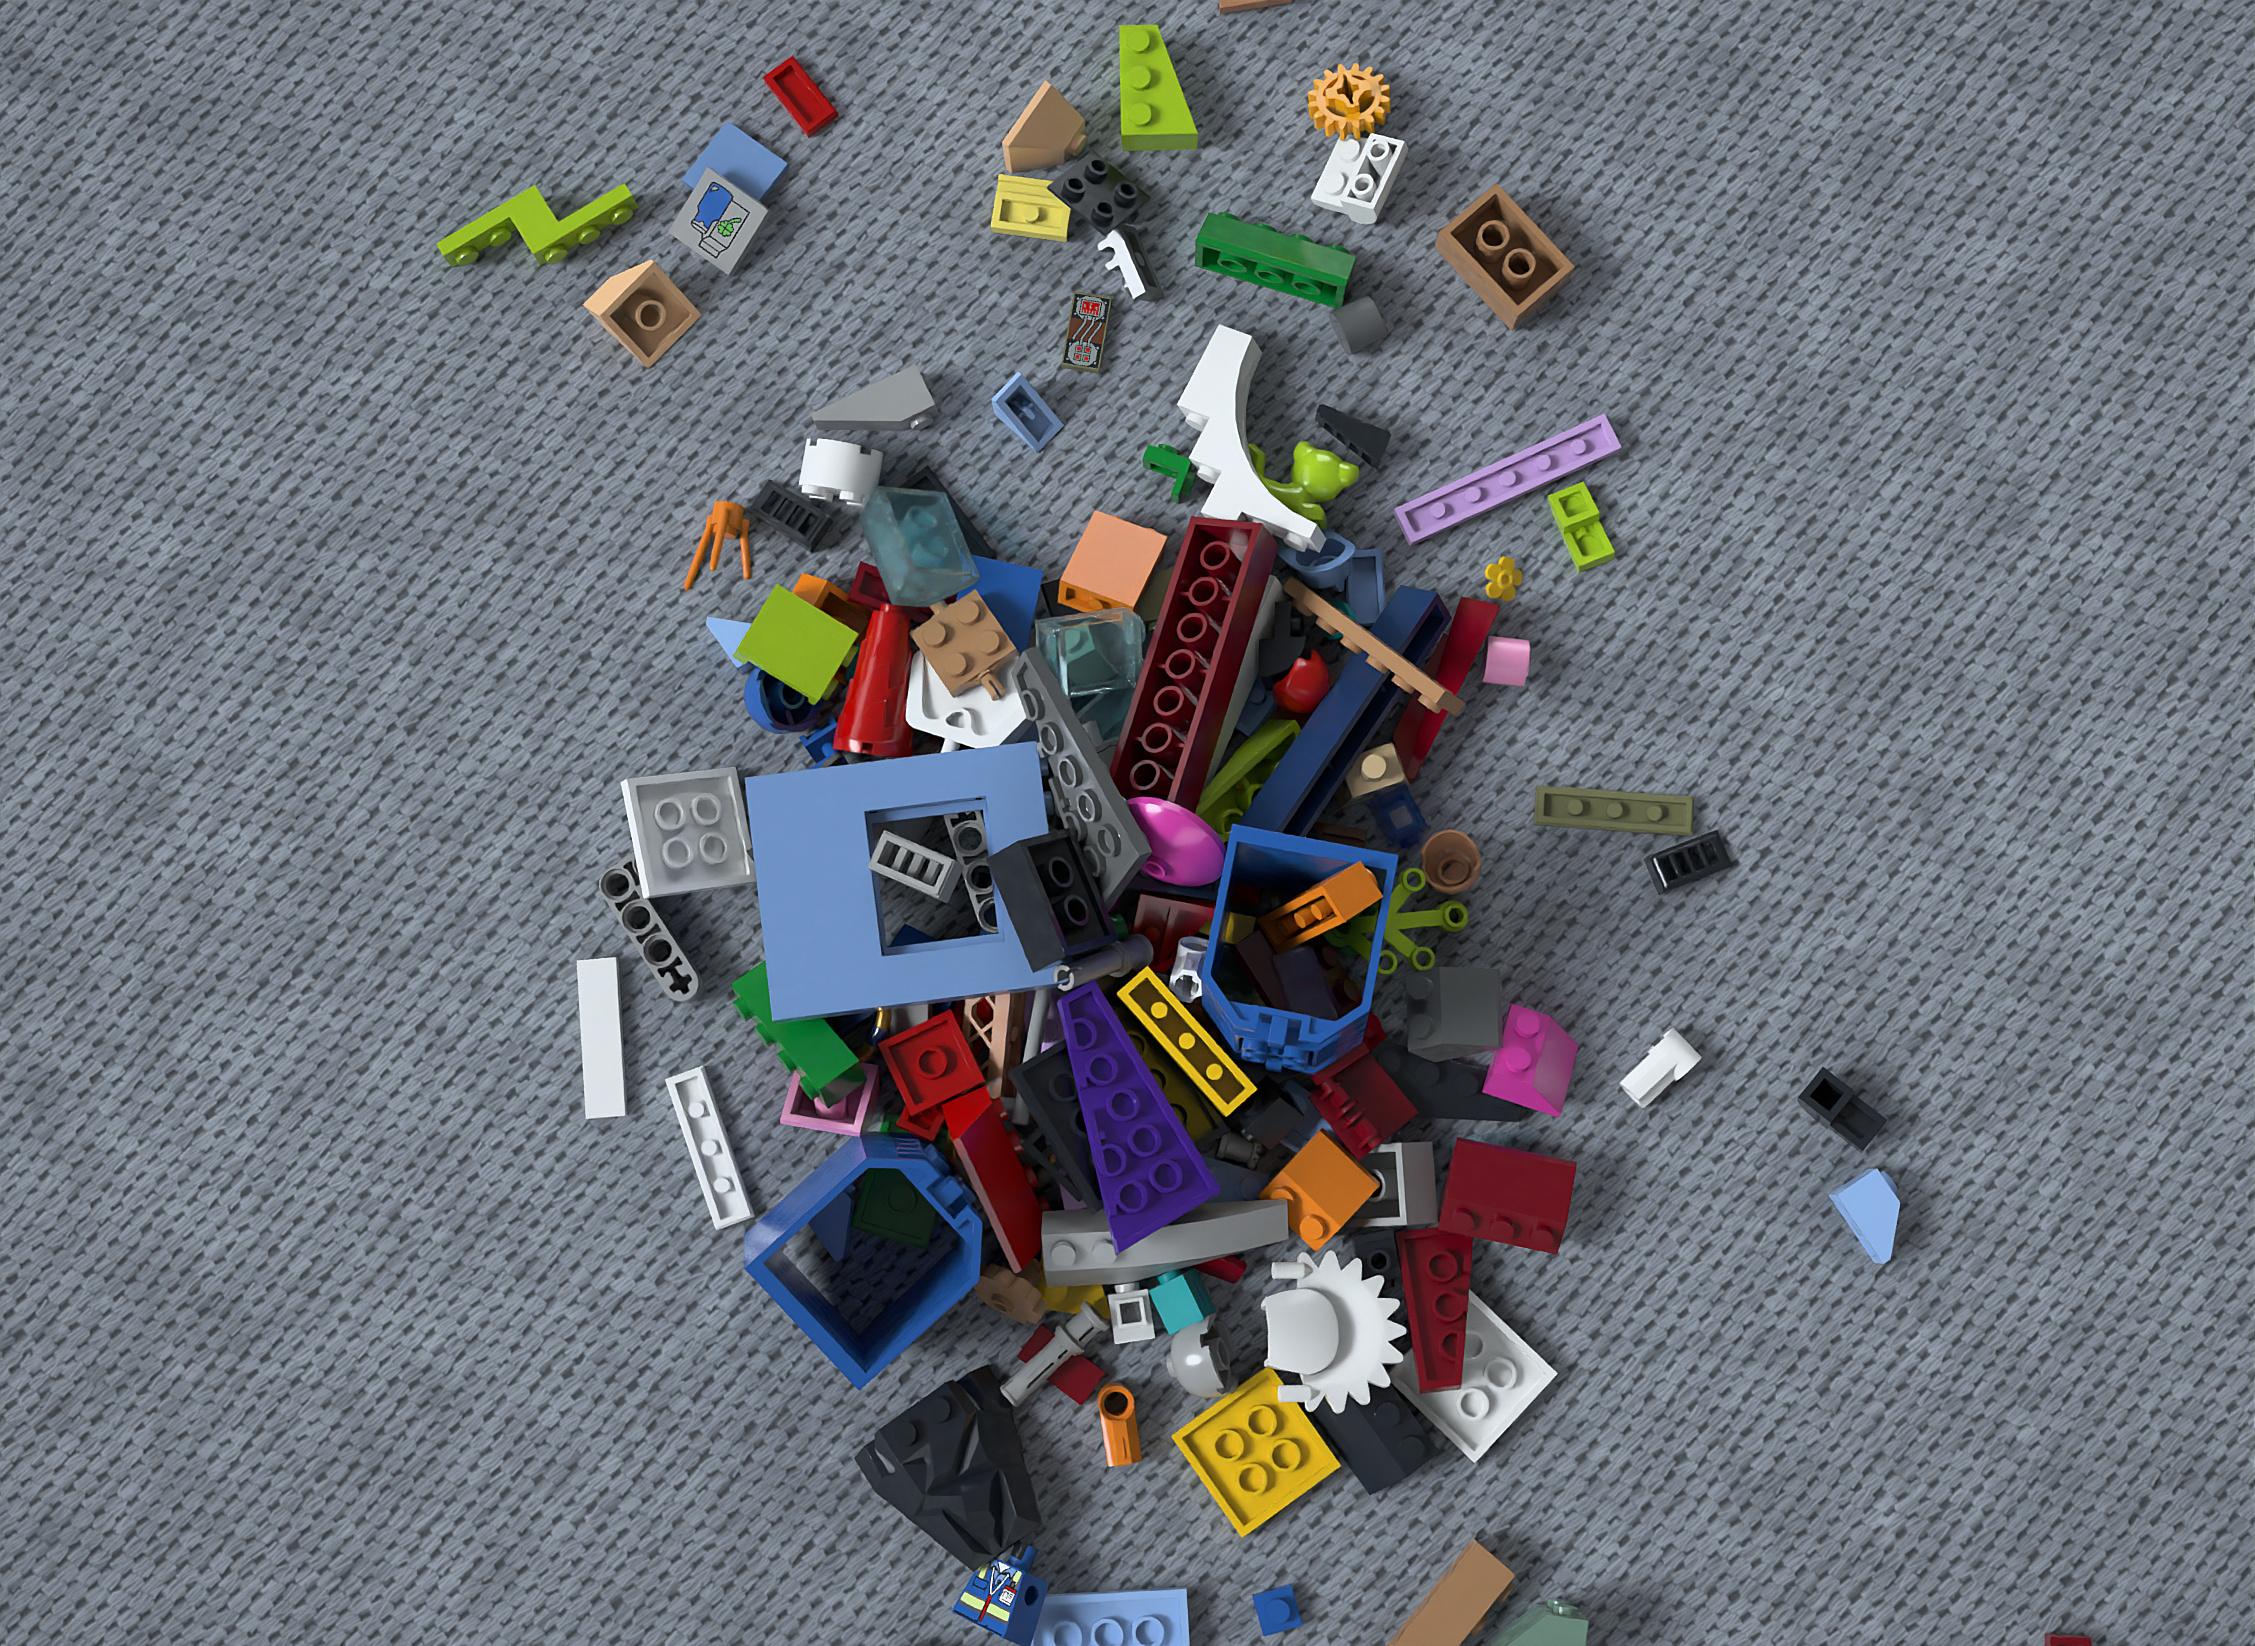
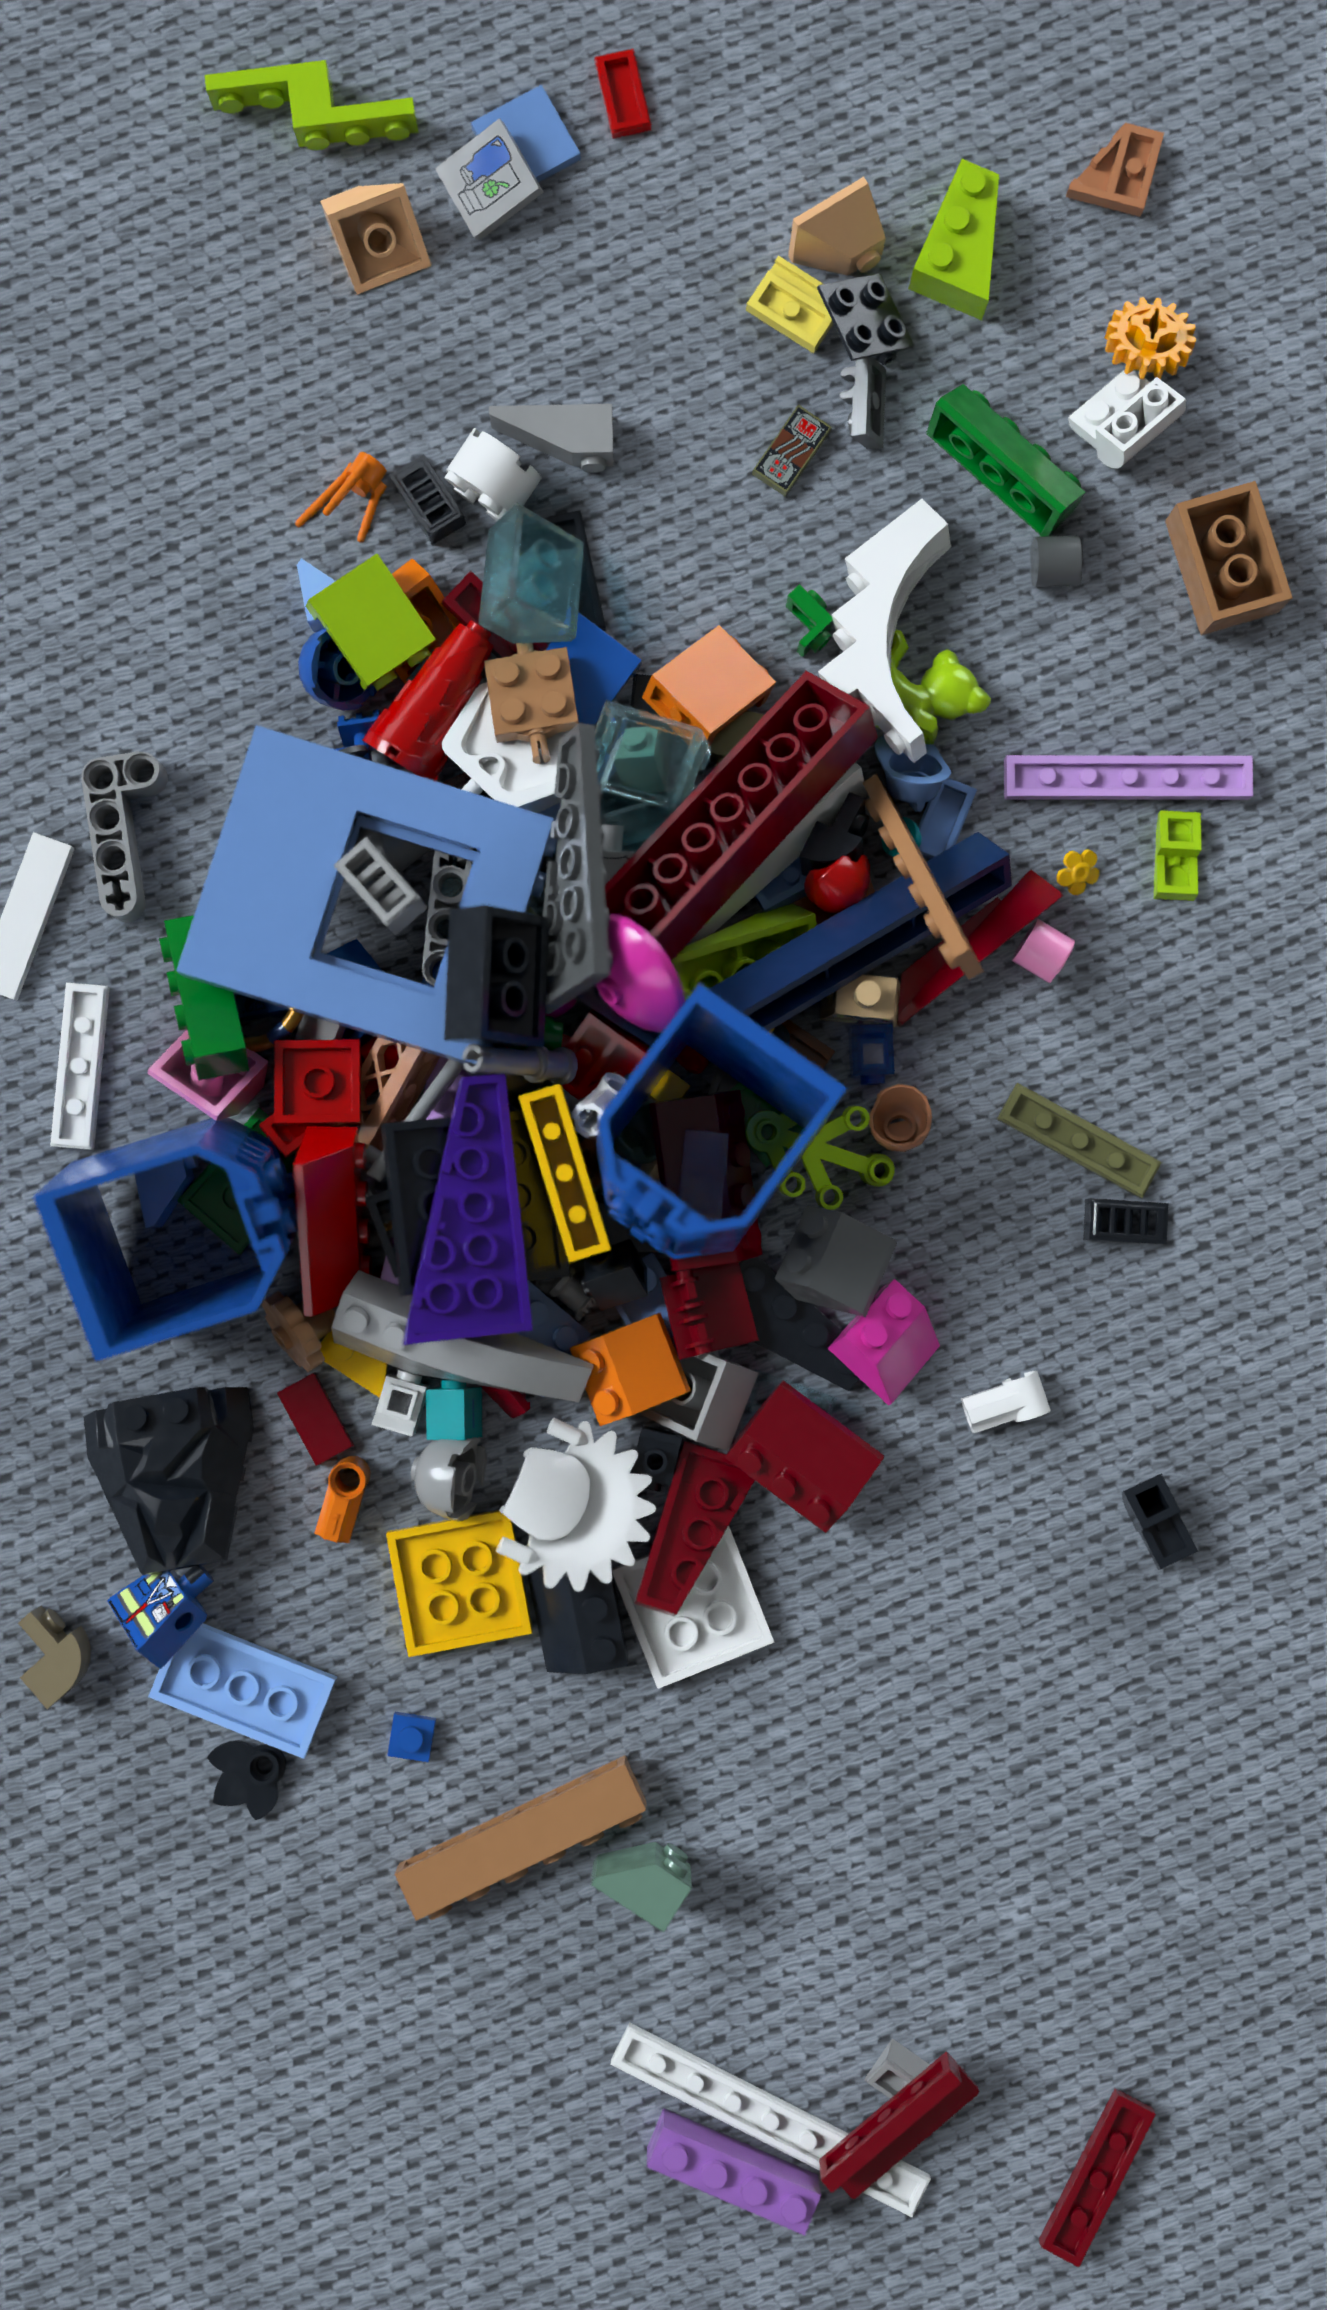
camera: 15 degrees right, 5 degrees up
white plate [621,767,756,899] -> none
light blue slope [991,372,1064,453] -> none
light grey pin [1000,1301,1110,1407] -> none
orange brick [1257,861,1383,954] -> none
black slope [1315,404,1391,469] -> none
light blue slope [1829,1168,1900,1264] -> none

